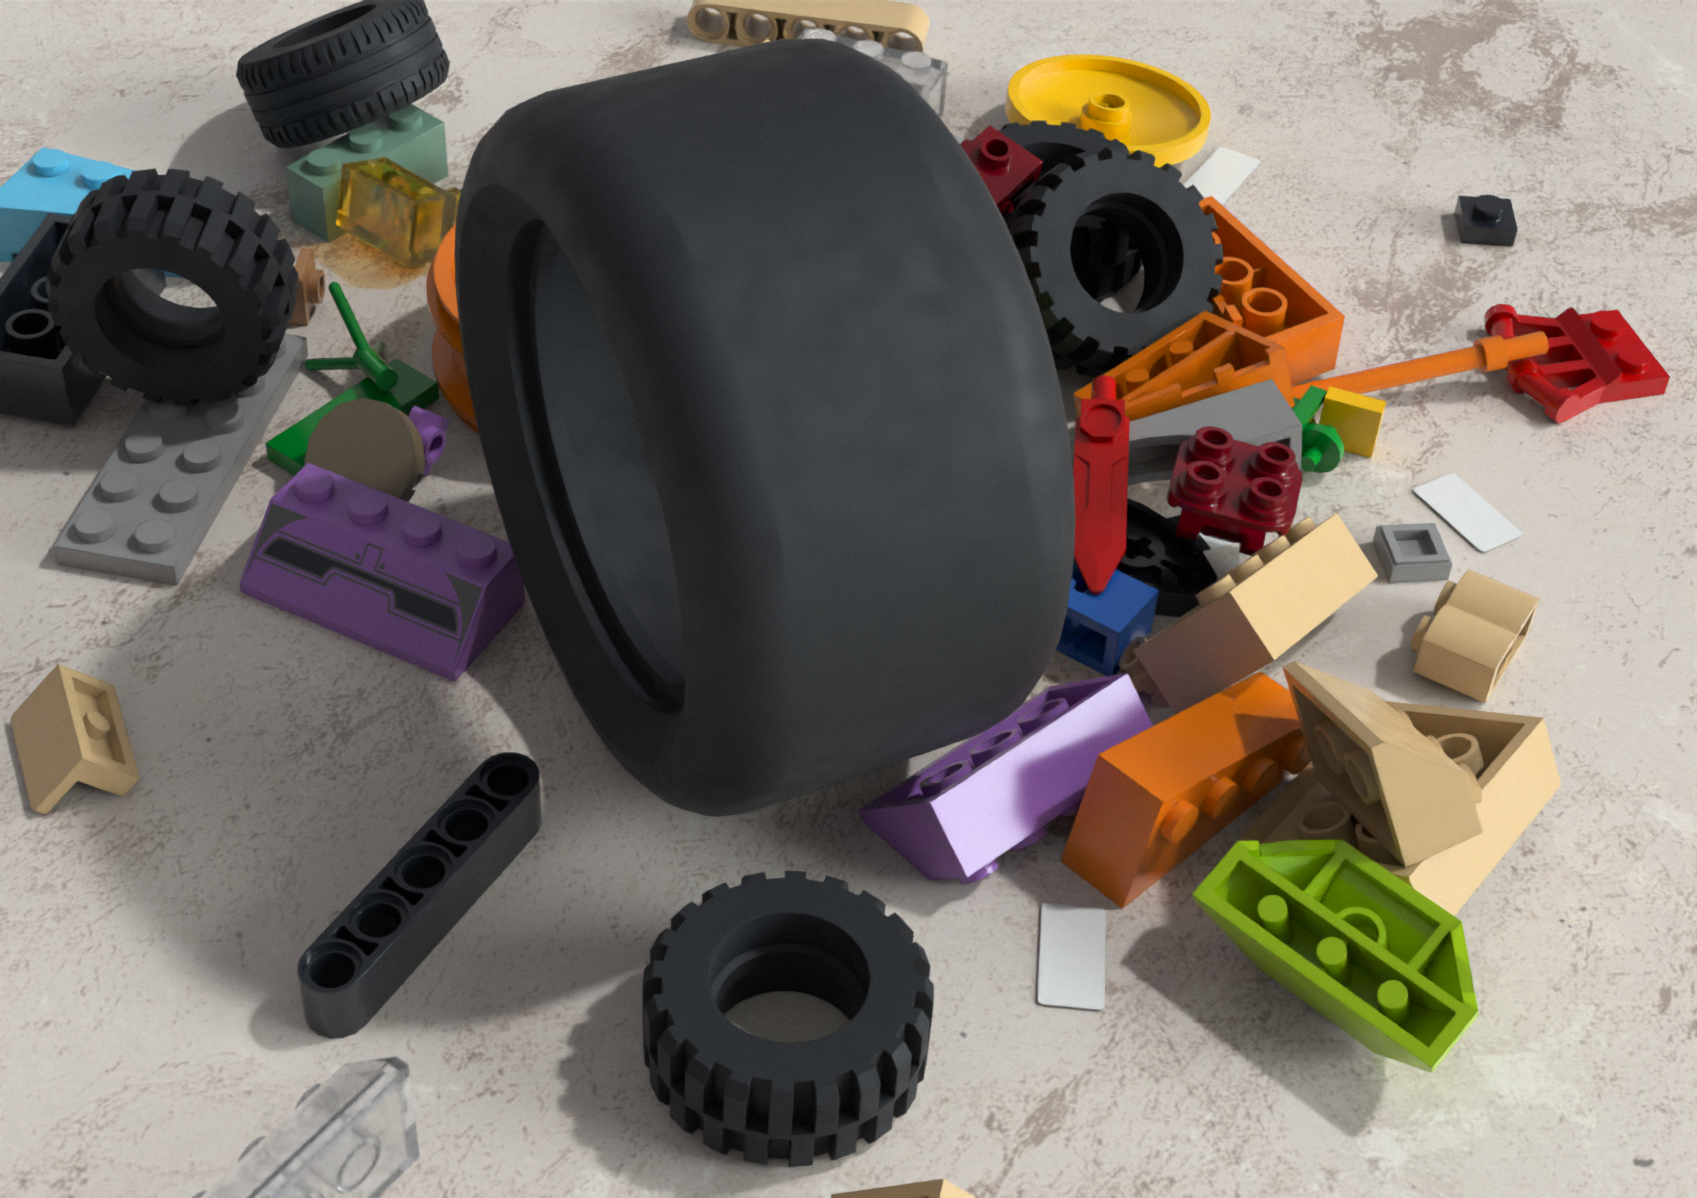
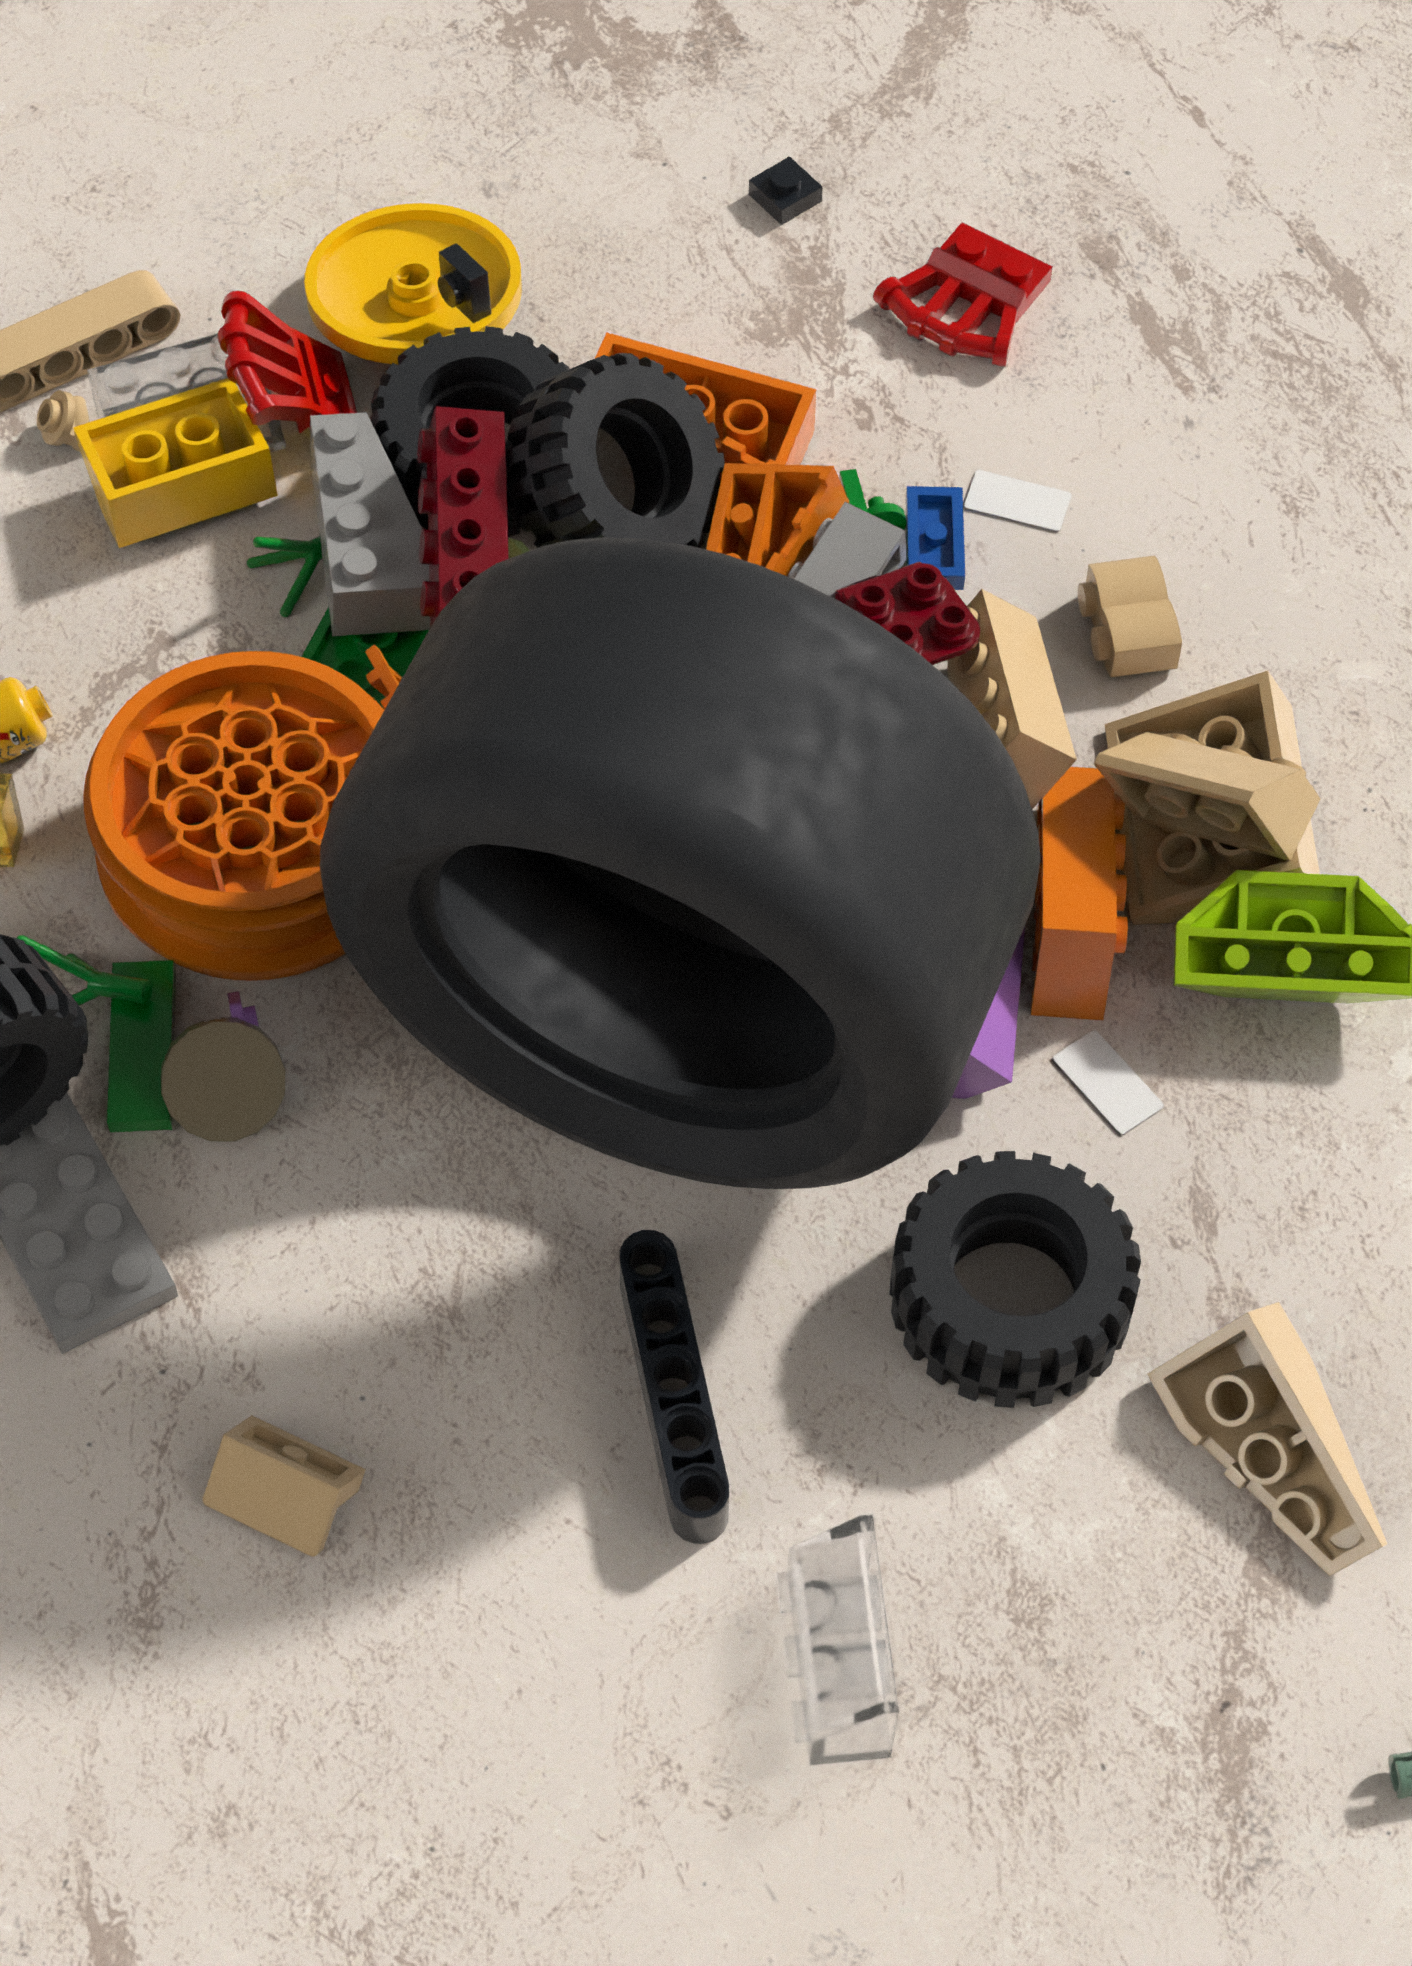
camera: 40 degrees left, 15 degrees up
medium lavender slope [239,463,525,682] -> none
white sticker [1183,147,1261,204] -> none
orange bar [1292,331,1548,403] -> none
yellow tile [1319,386,1386,458] -> none
light grey tile [1373,523,1453,583] -> none
none -> red plate [217,291,357,433]
none -> black plate [437,243,491,323]
none -> blue plate [905,486,965,590]

